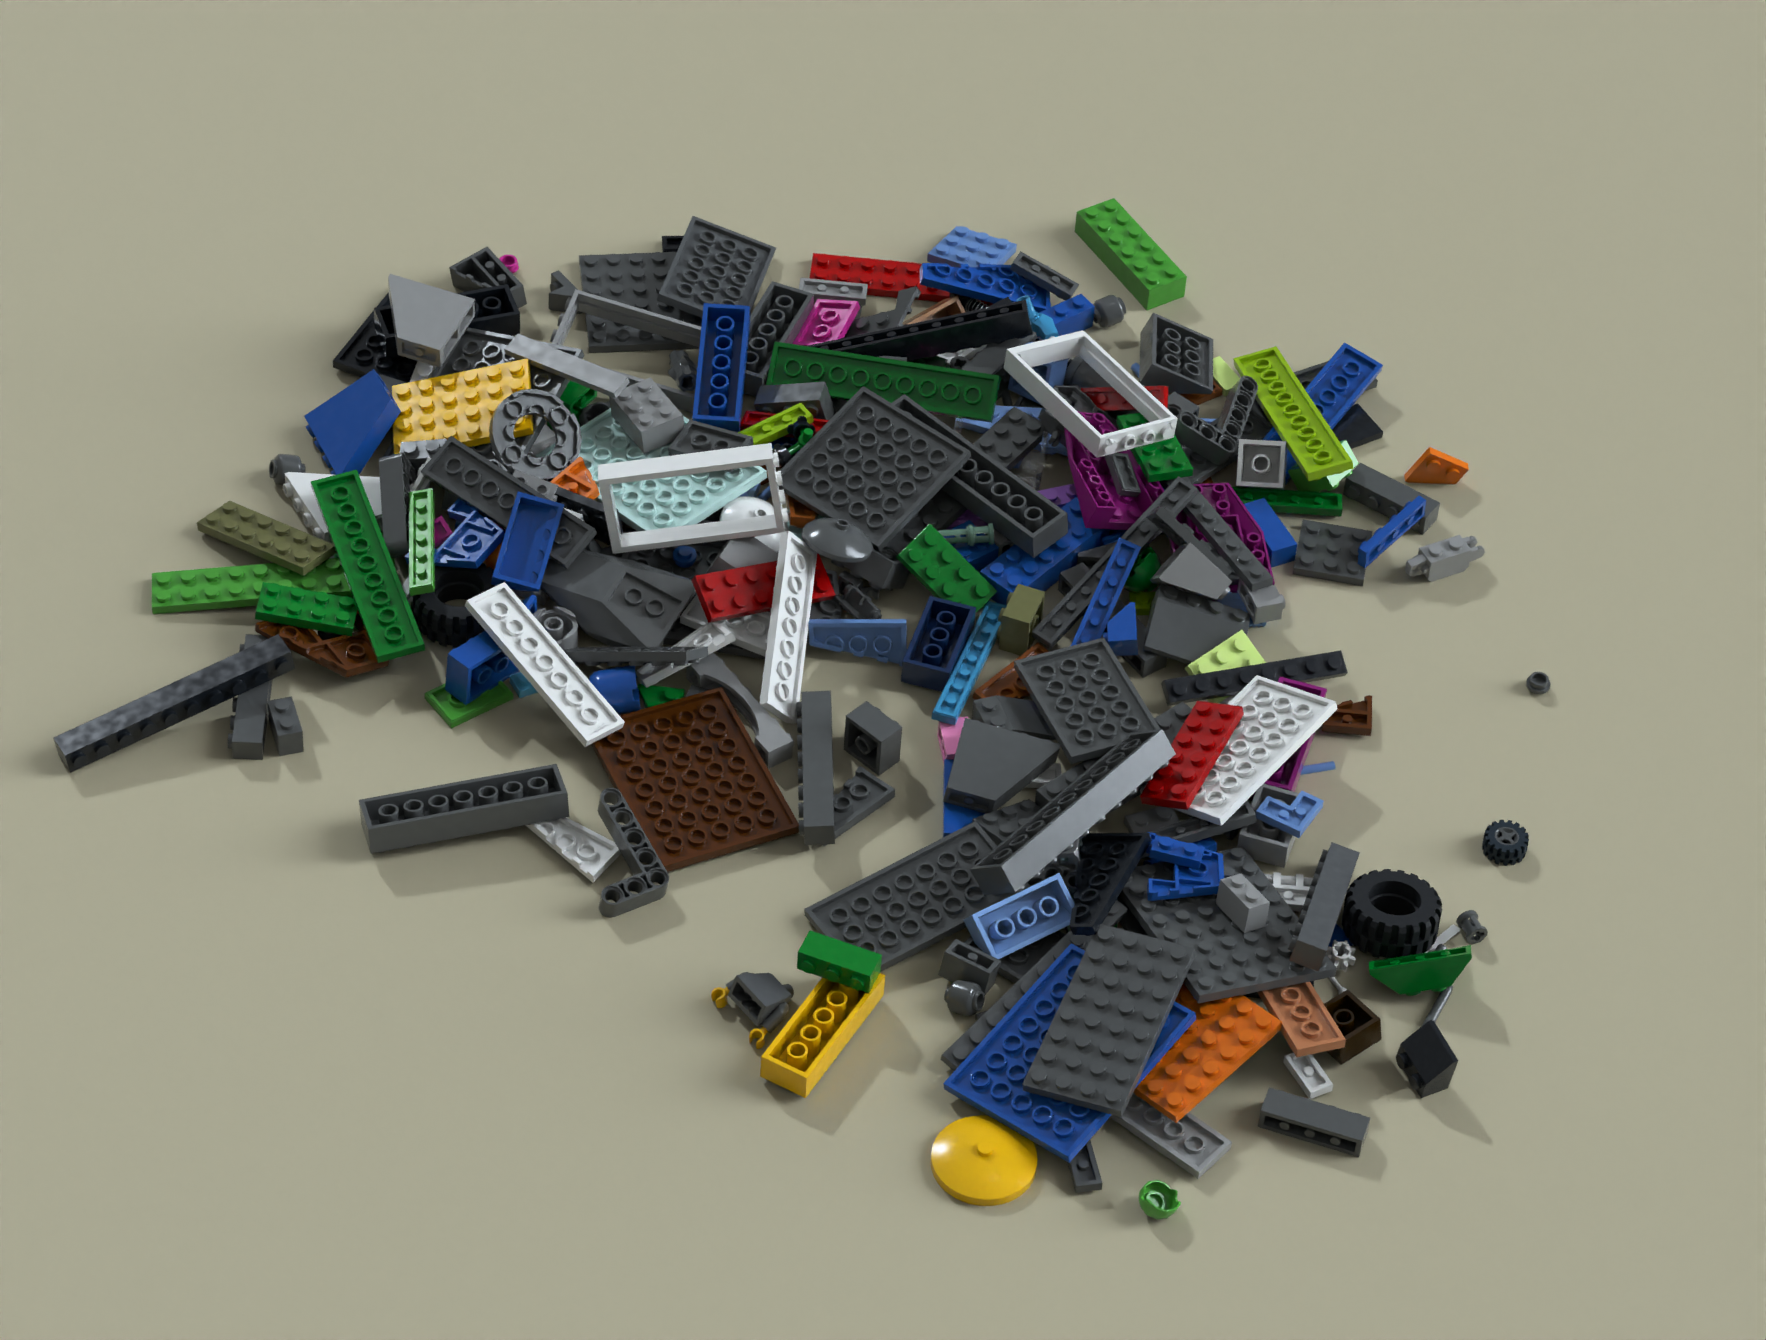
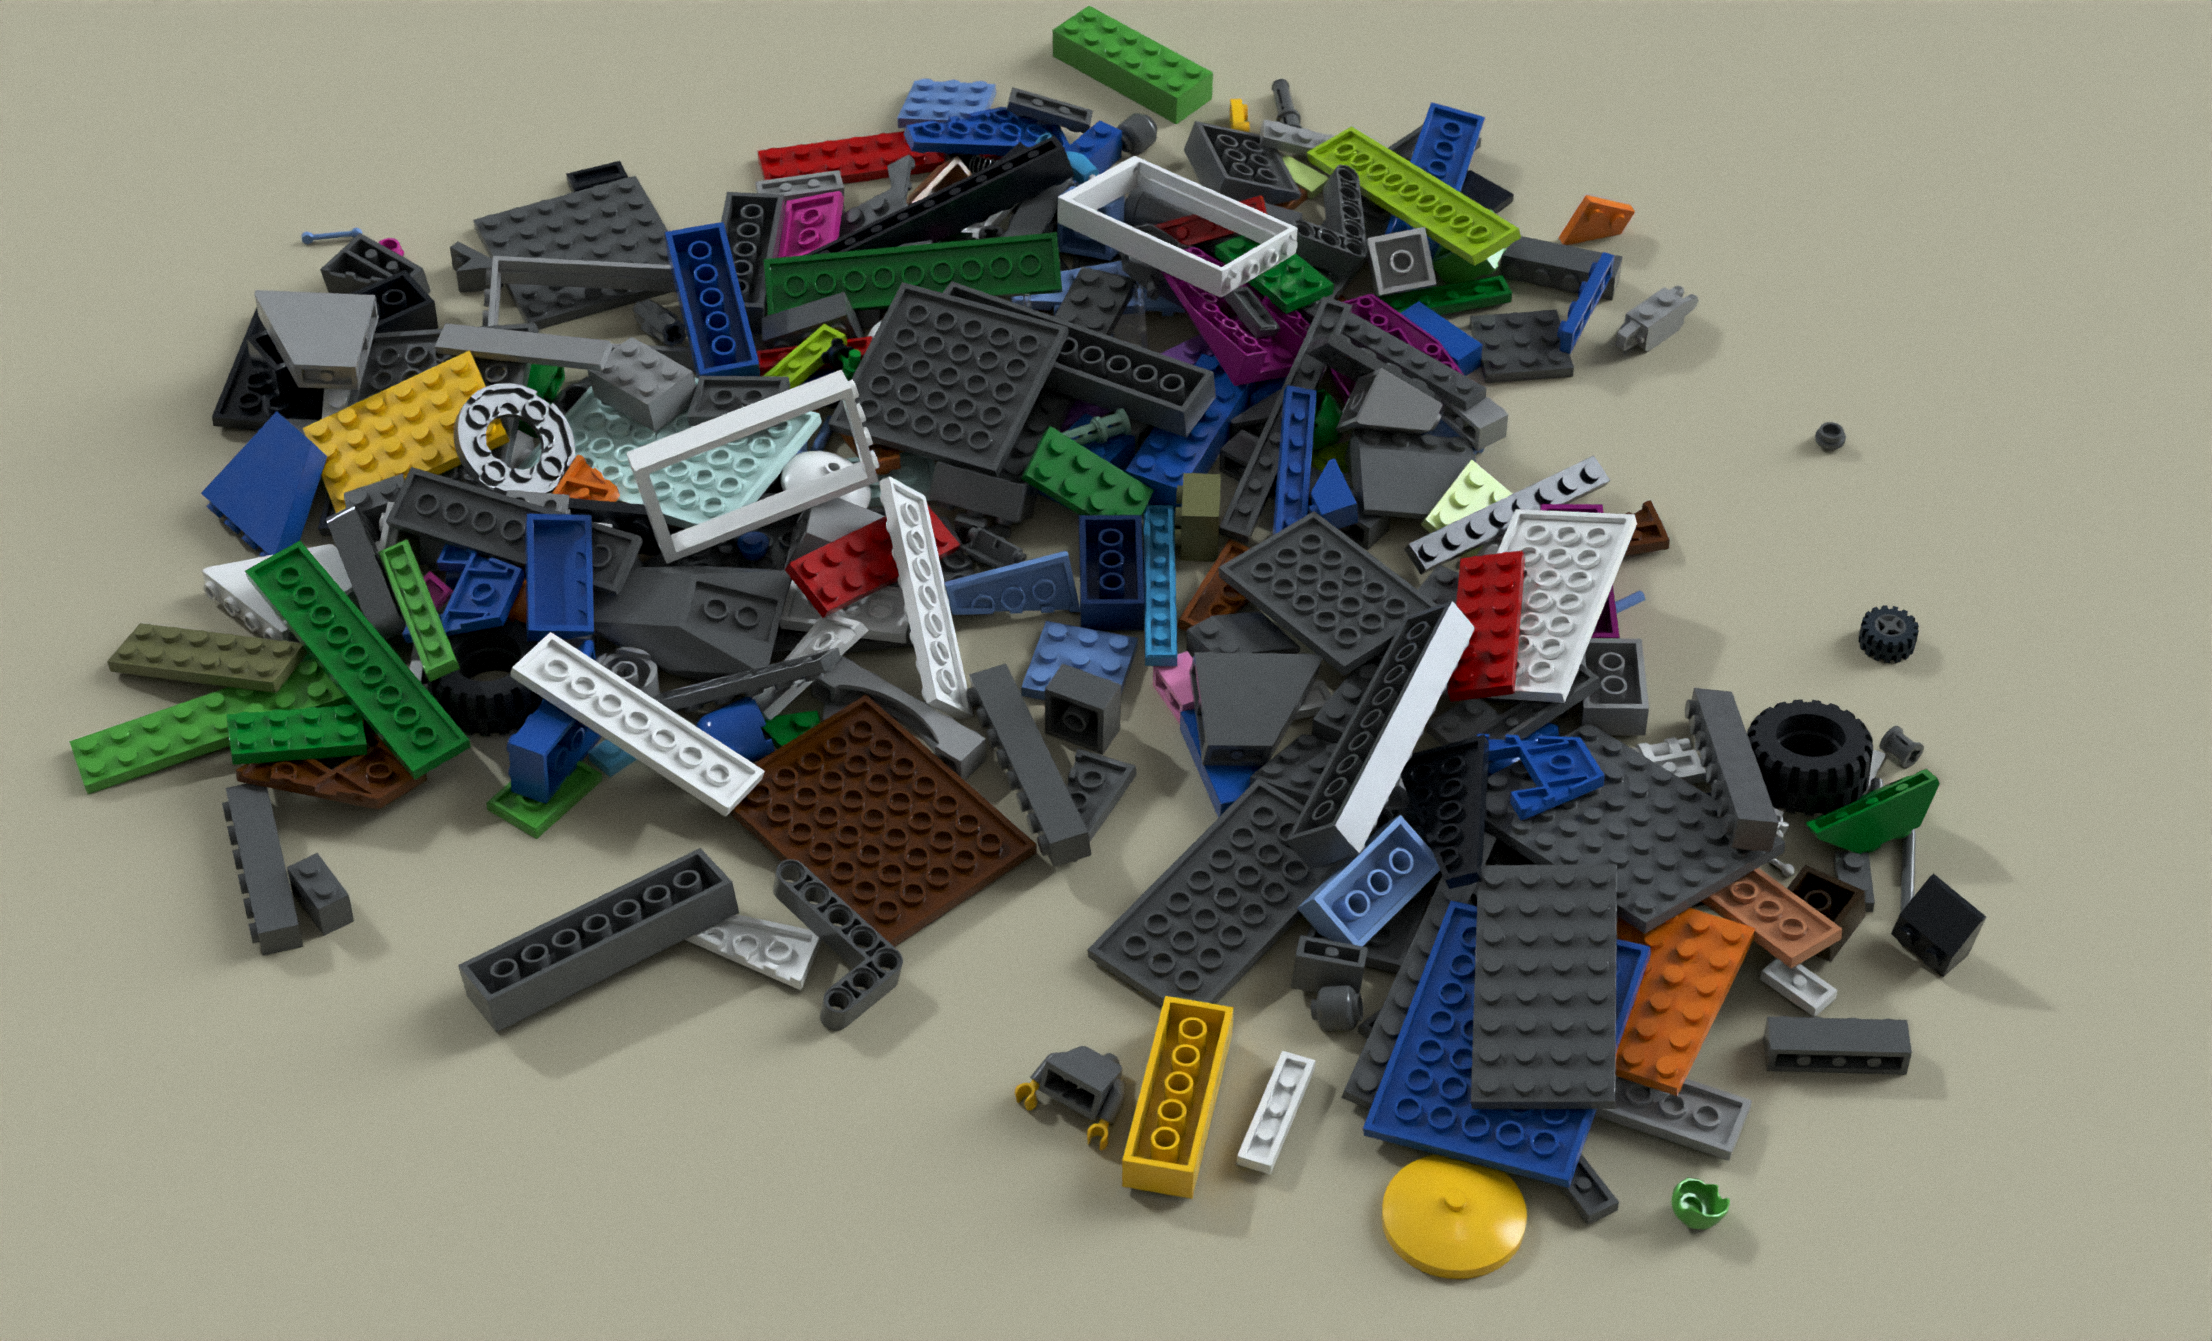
camera: 15 degrees left, 0 degrees up
black brick [53,634,295,773] -> none
dark grey head [269,454,306,485] -> none
dark grey plate [657,216,776,318] -> none
green brick [797,930,882,993] -> none
dark grey dish [802,518,873,562] -> none
blue plate [1149,835,1205,870] -> none
light grey brick [1216,873,1270,933] -> none
medium blue plate [1256,791,1324,838] -> none
none -> medium blue hinge [302,228,362,244]
none -> medium blue plate [1021,621,1138,700]
none -> yellow plate [1229,99,1250,133]
none -> white plate [1237,1051,1315,1175]
none -> light grey plate [1260,120,1334,157]
none -> dark grey pin [1272,79,1303,128]
none -> dark grey plate [1833,851,1875,912]

